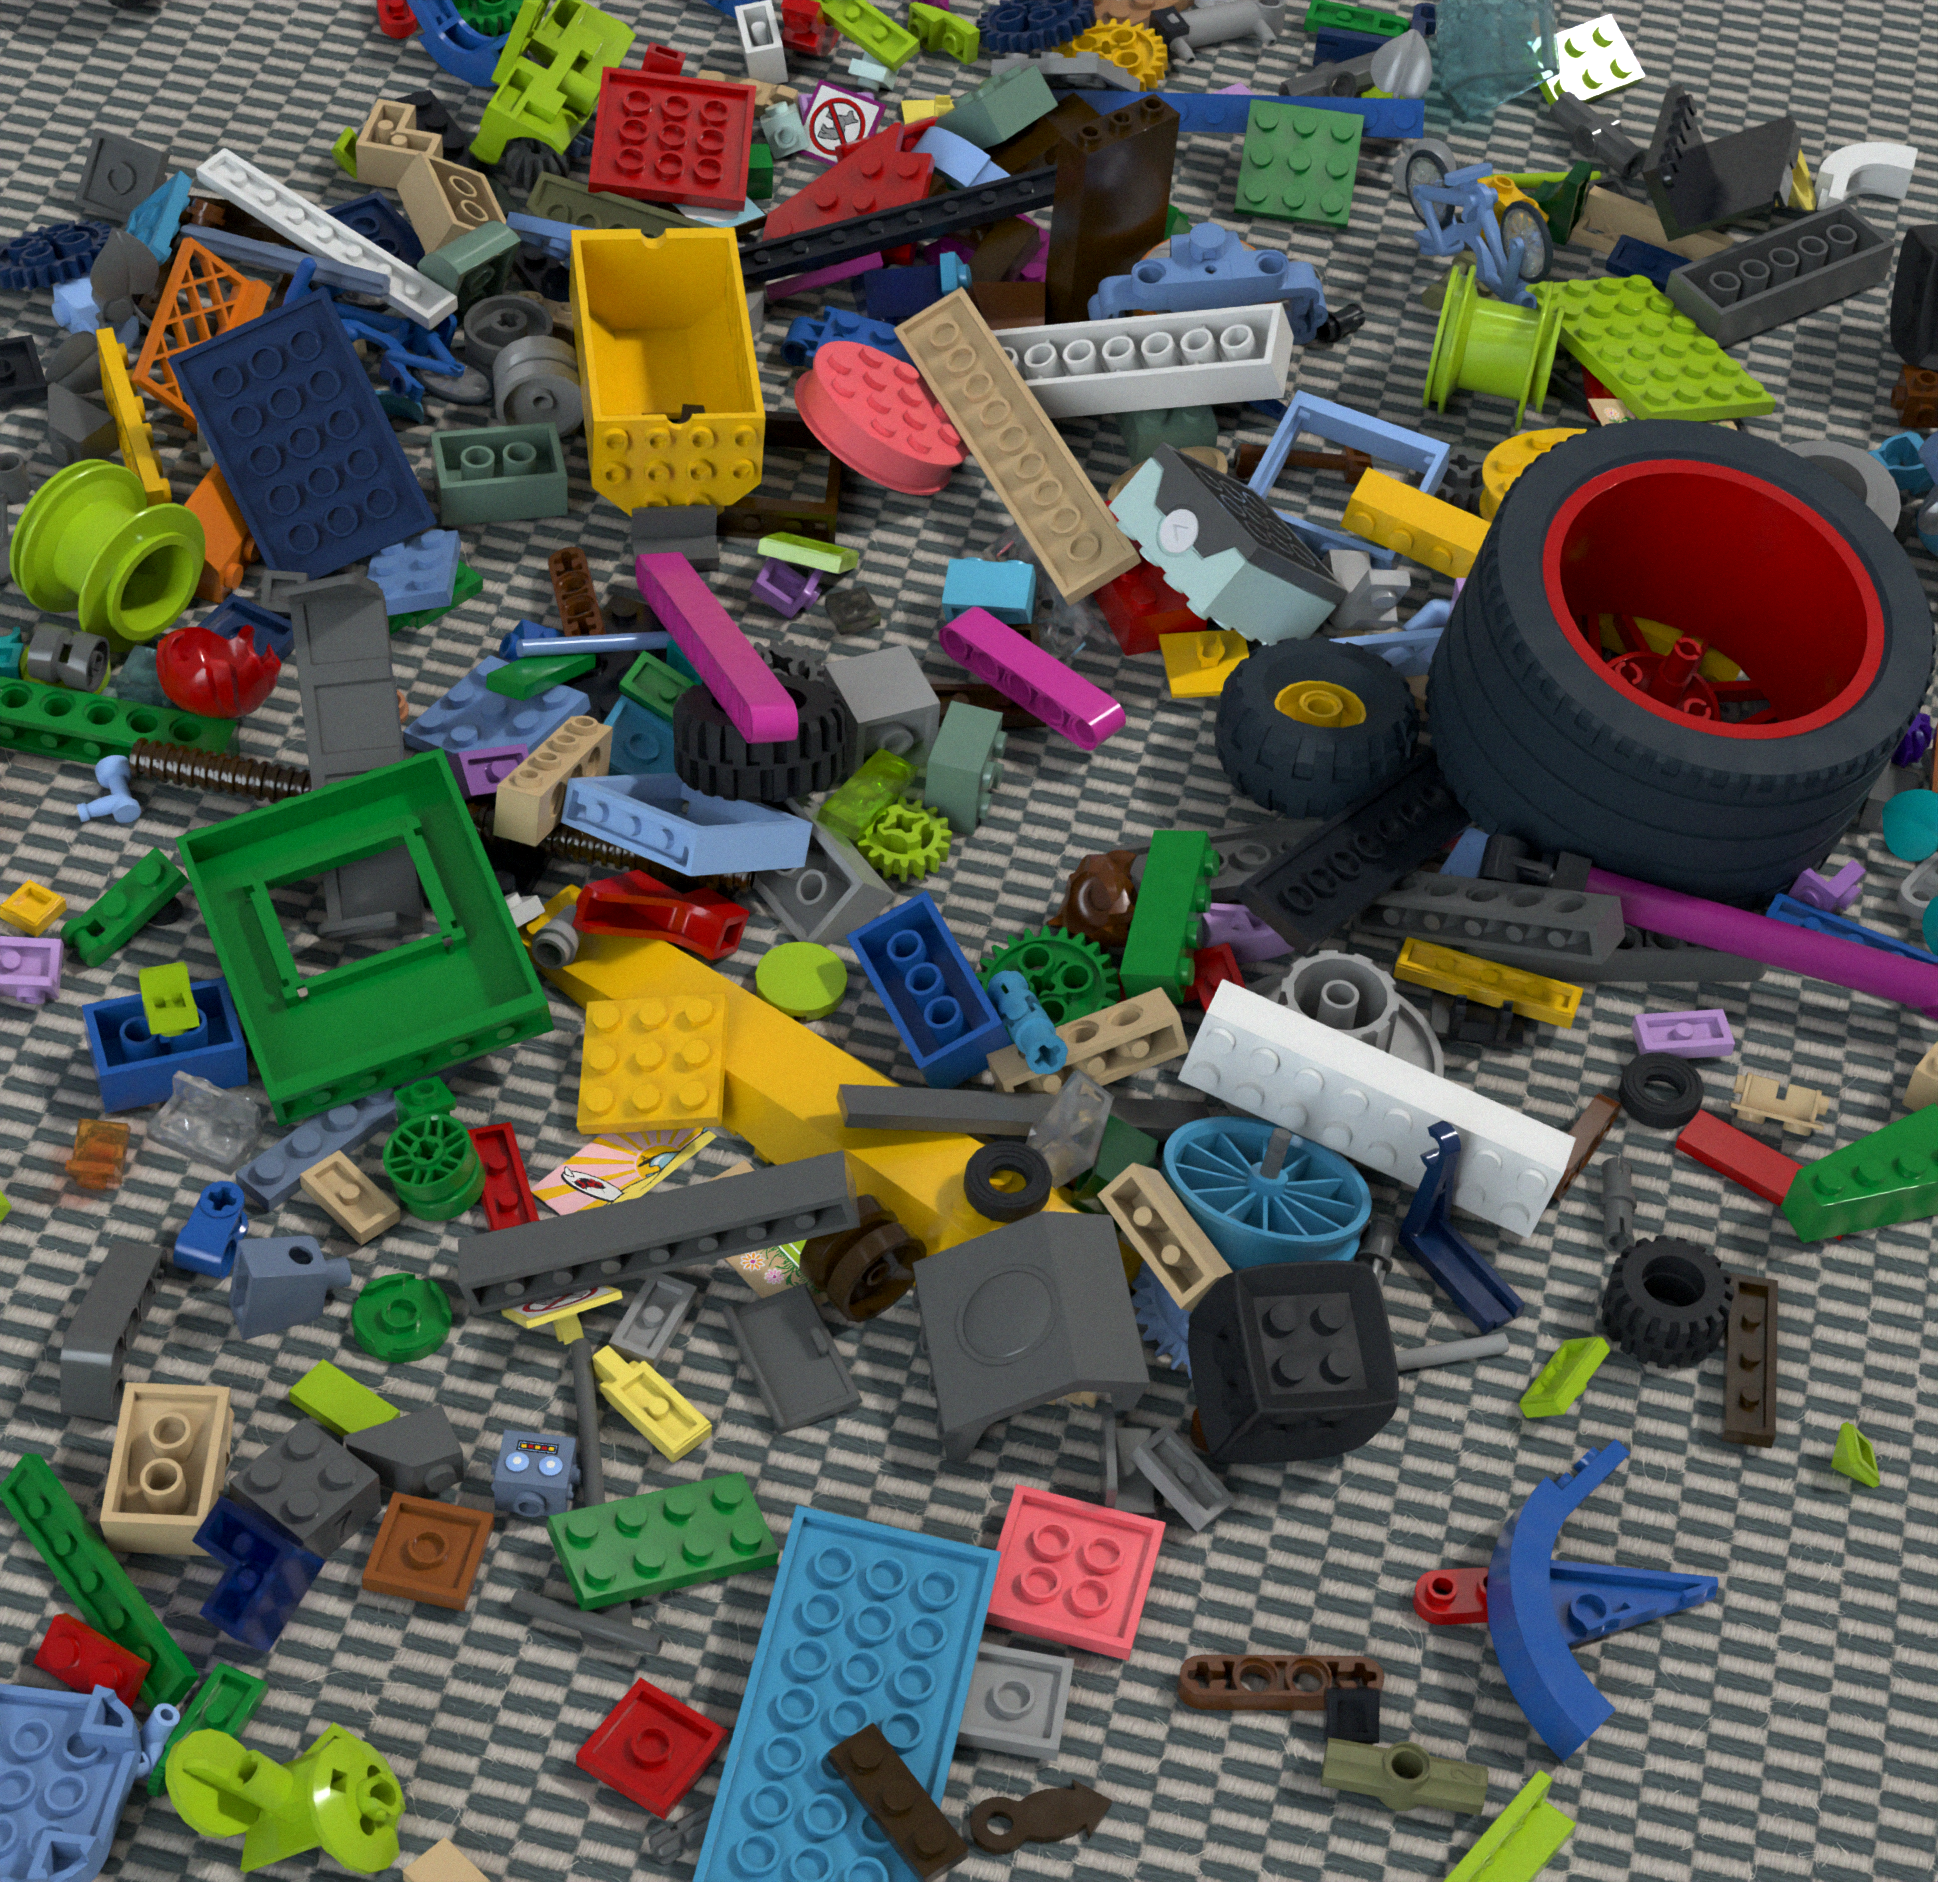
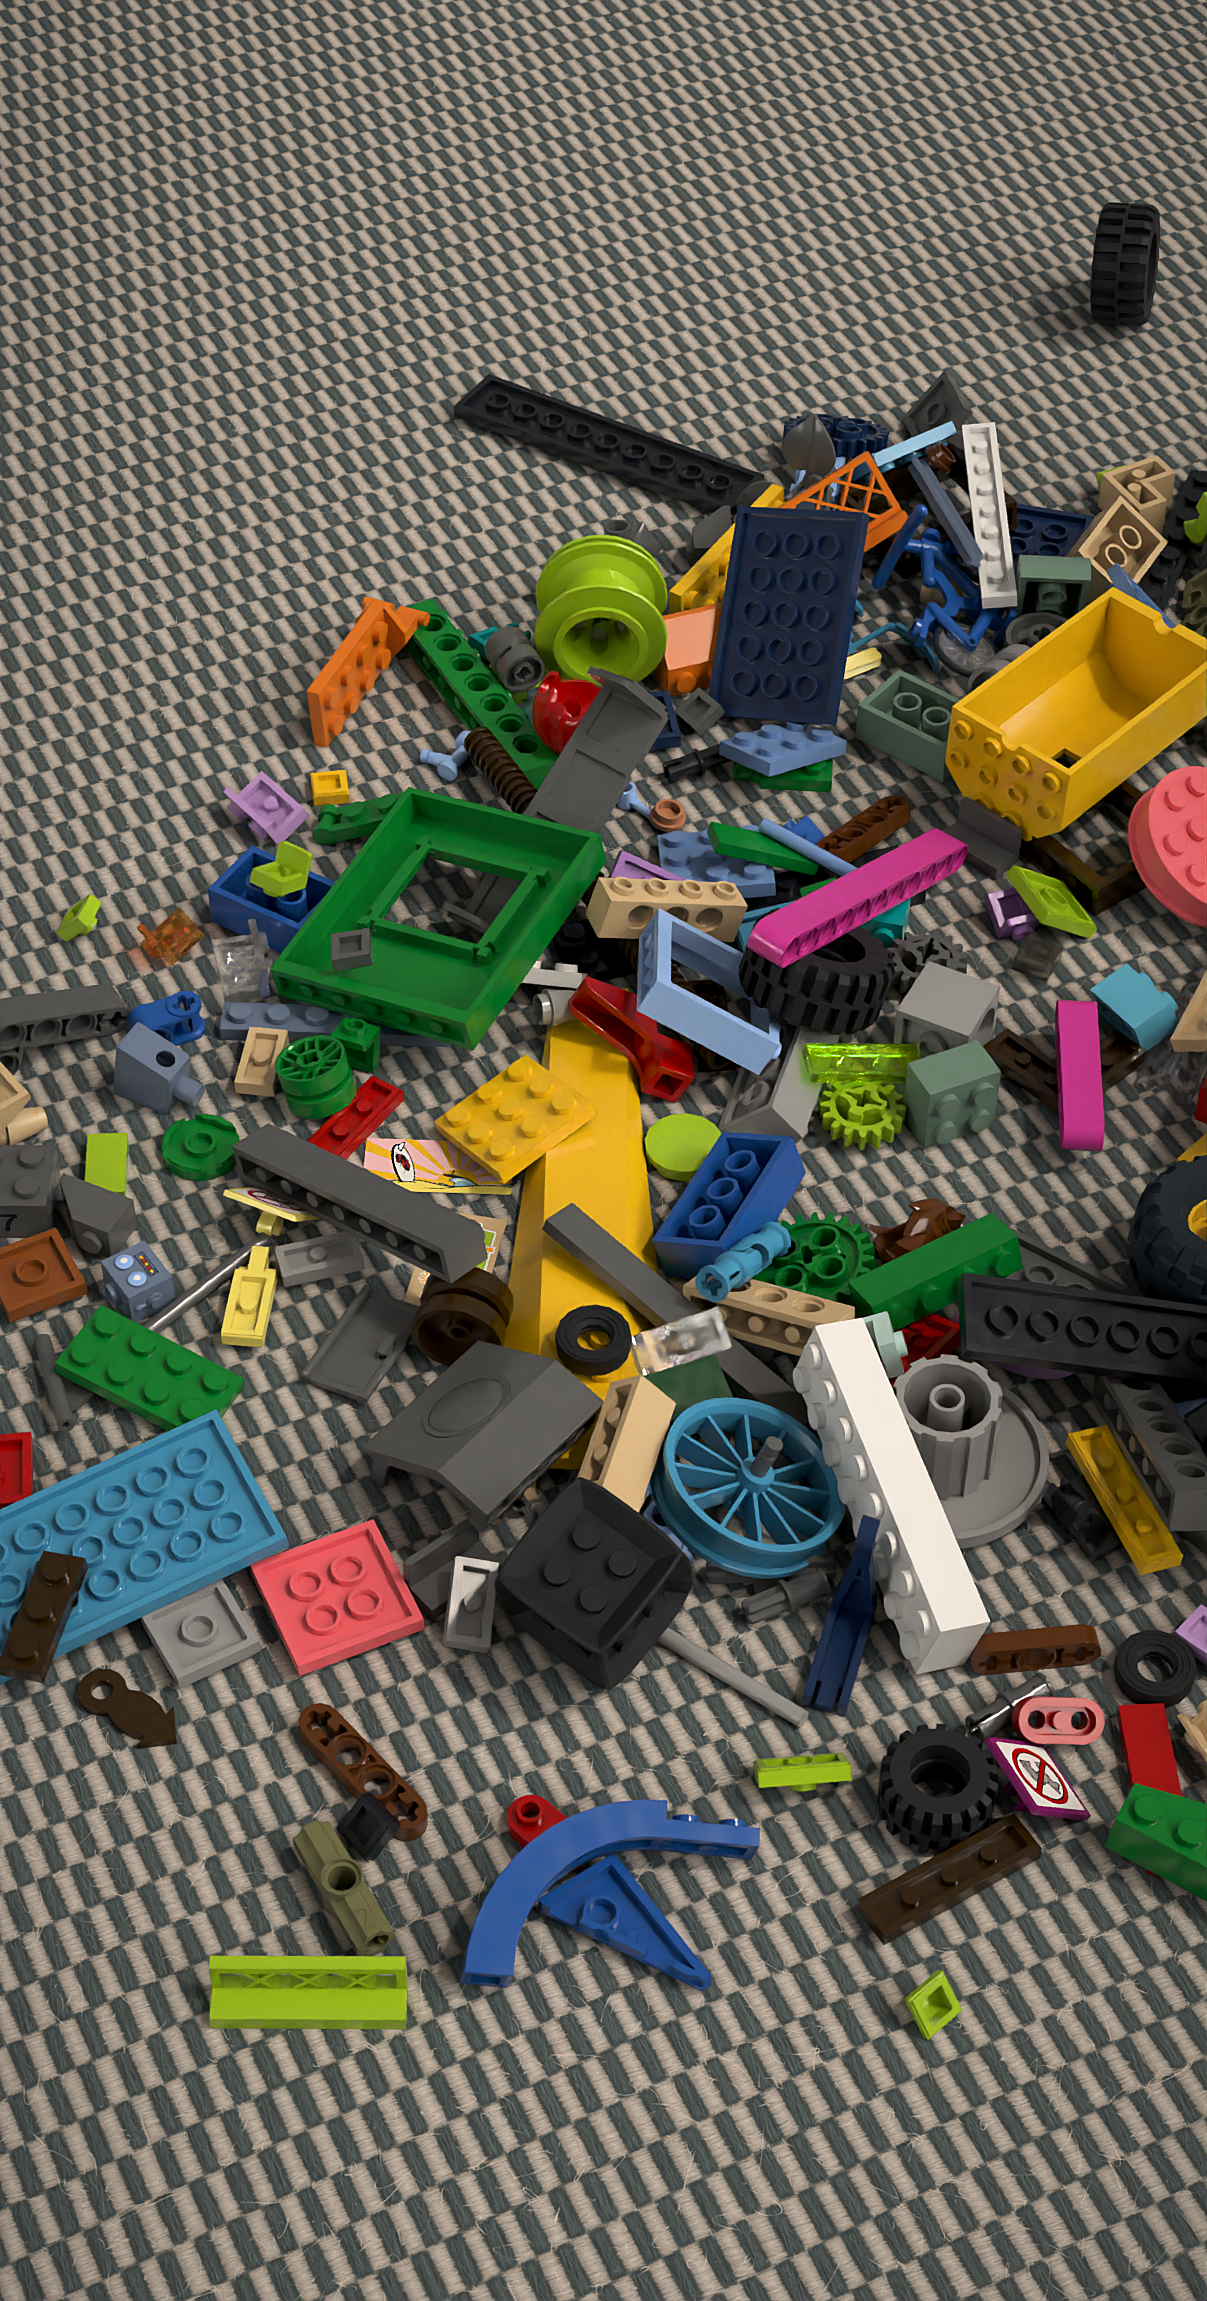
camera: 55 degrees right, 0 degrees up
none -> dark grey plate [331,928,373,971]
none -> light aqua bracket [863,1311,909,1379]
none -> piece [984,1737,1091,1820]
none -> plate [1012,1696,1105,1745]

